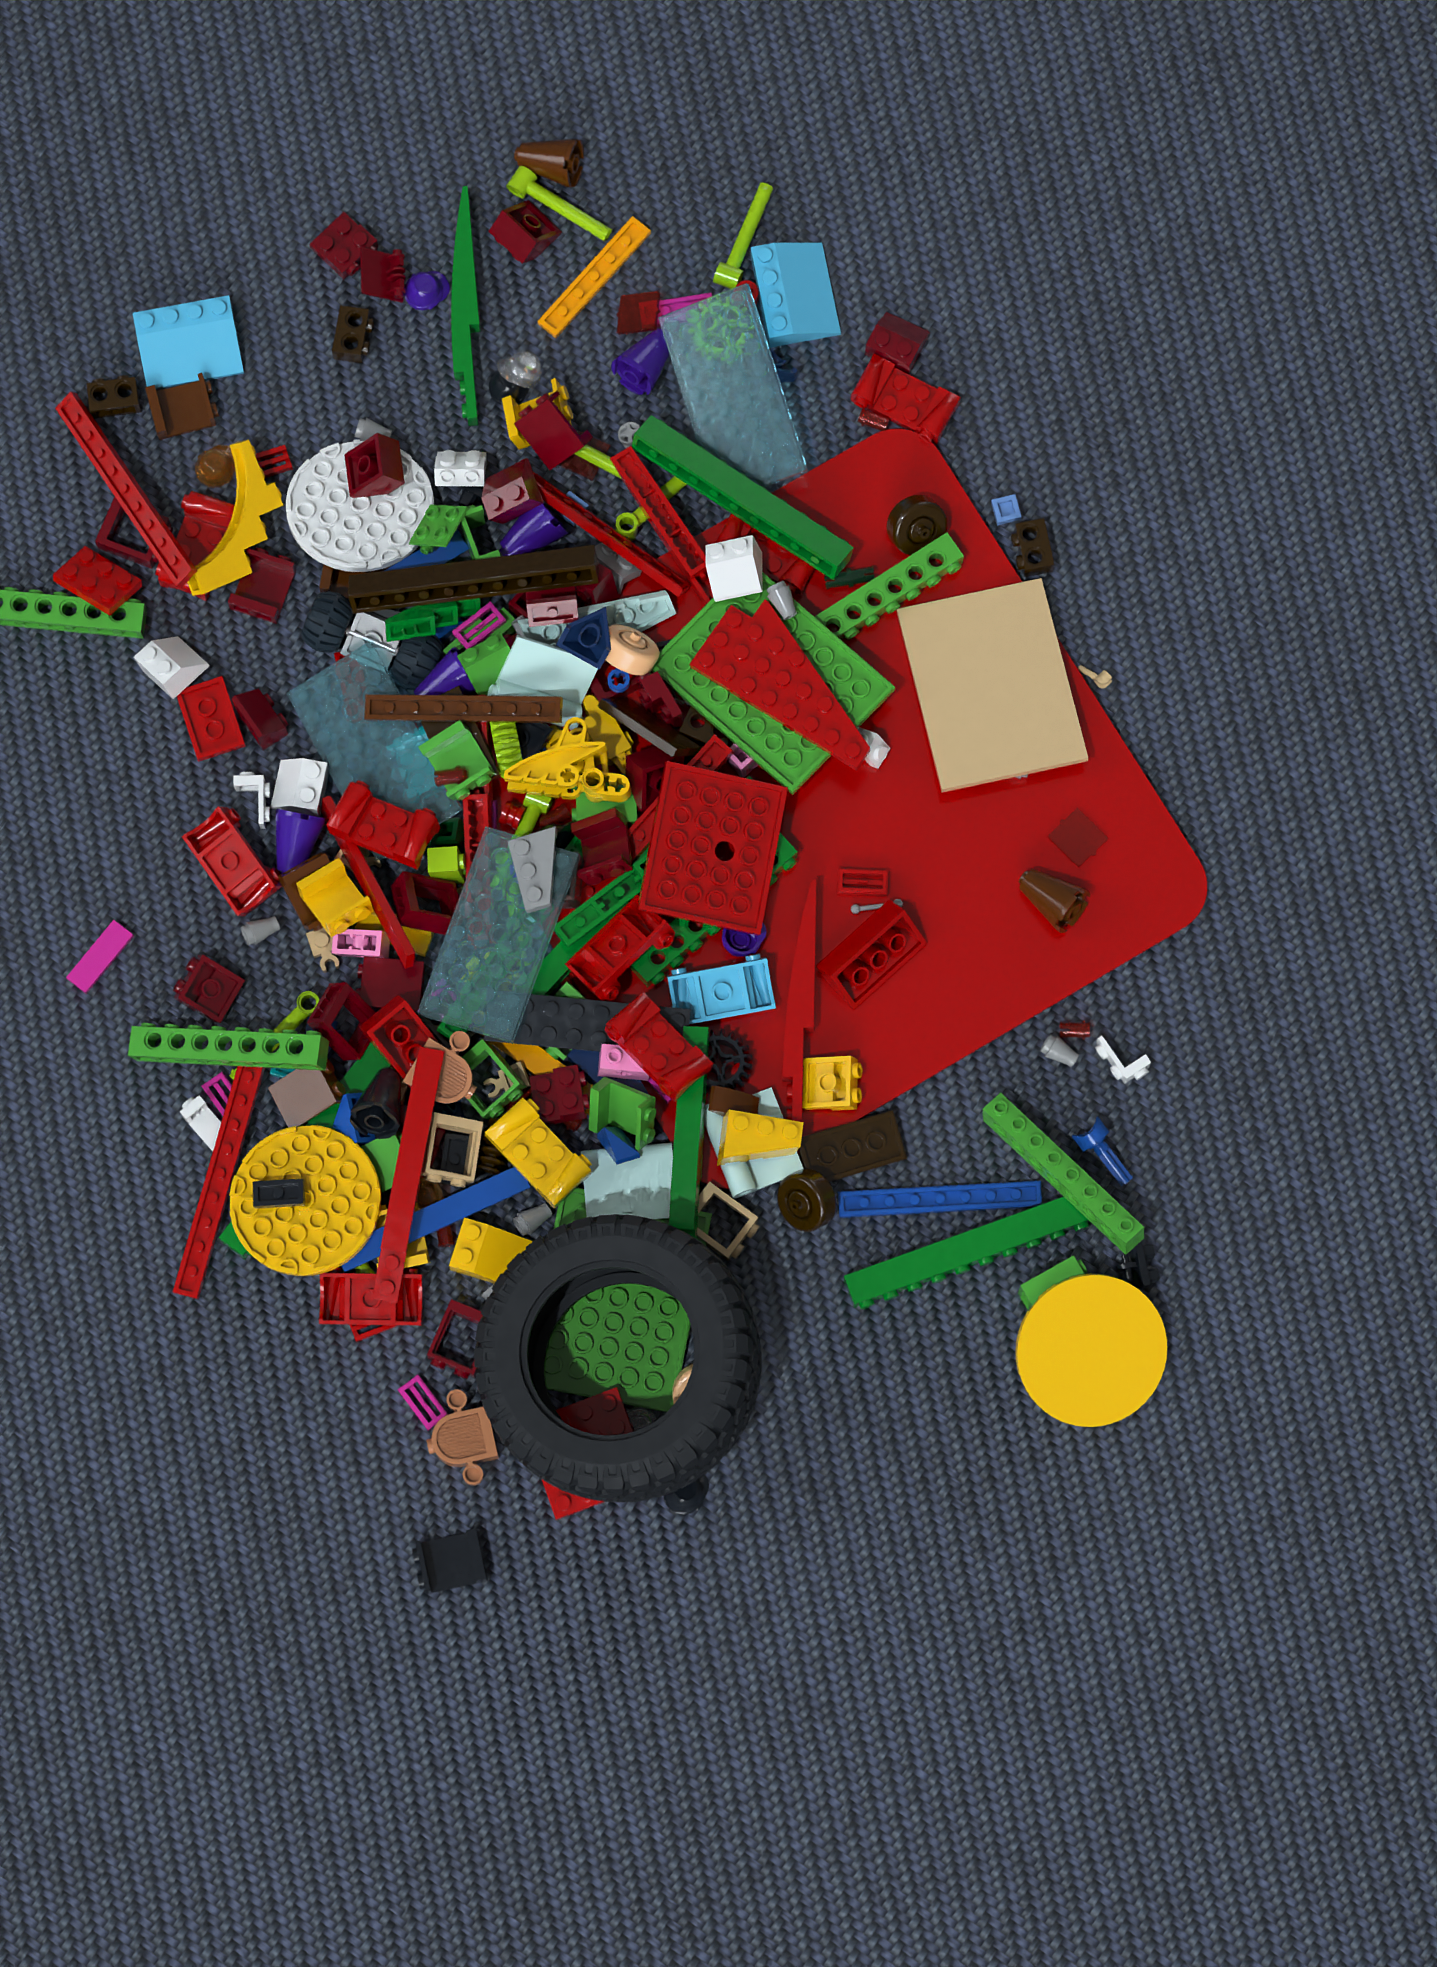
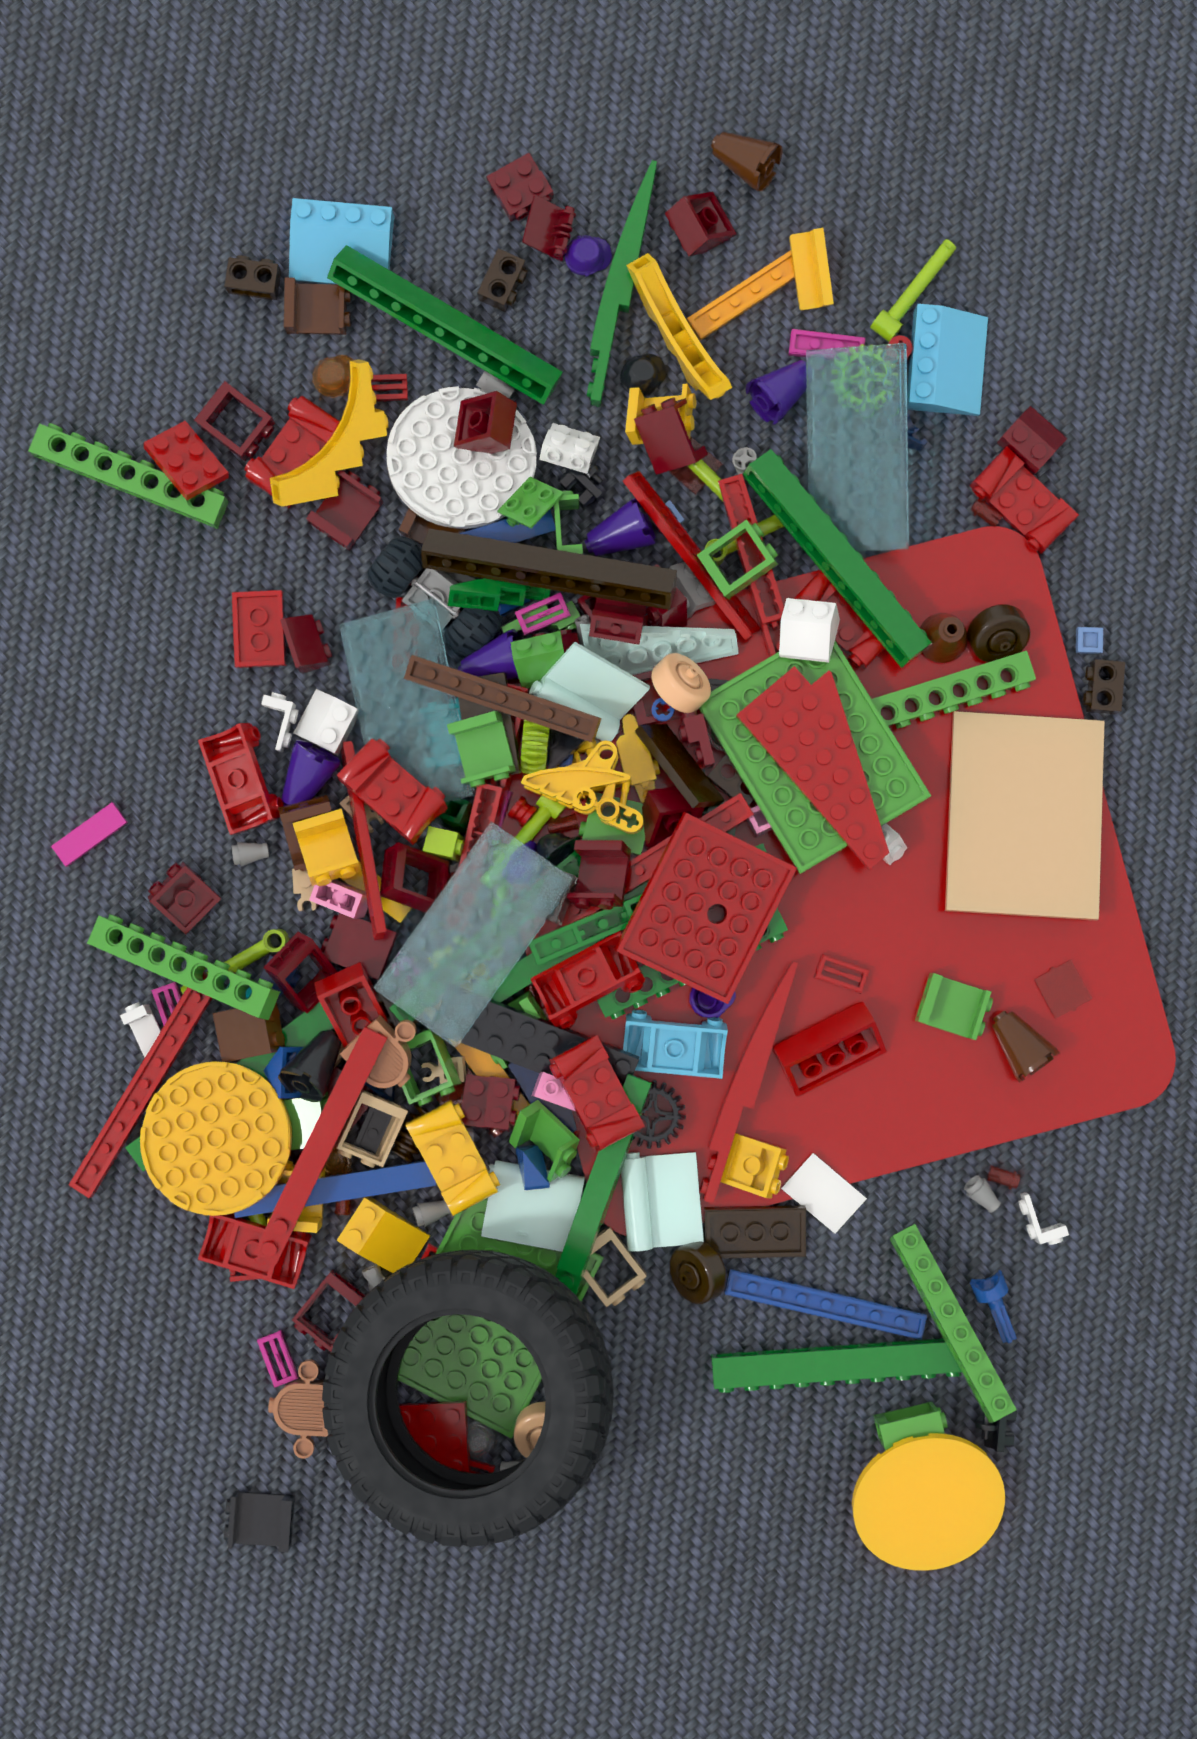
camera: 15 degrees right, 10 degrees up
red plate [55,391,197,588] -> none
white slope [134,636,209,699] -> none
black plate [253,1179,305,1209] -> none
clear red pin [434,765,468,787] -> none
dark red slope [481,458,544,524] -> none
clear hat [497,352,541,388] -> none
lime piece [506,166,612,242] -> none
light grey wing [508,826,558,913] -> none
dark blue slope [556,607,611,670] -> none
clear red piece [617,291,661,335] -> none
reddish brown slope [708,1086,759,1117] -> none
yellow wedge [717,1109,803,1166] -> none
light grey cone [767,581,797,620] -> none
clear green pin [824,566,875,590] -> none
light grey hinge [851,899,903,914] -> none
tan hand [1078,665,1112,689] -> none
none -> green brick [327,245,563,405]
none -> yellow arch [626,253,732,400]
none -> bright green window [697,520,778,599]
none -> white sticker [781,1153,867,1233]
none -> yellow panel [789,228,834,310]
none -> bright green panel [915,973,993,1040]
none -> reddish brown cone [920,613,968,663]

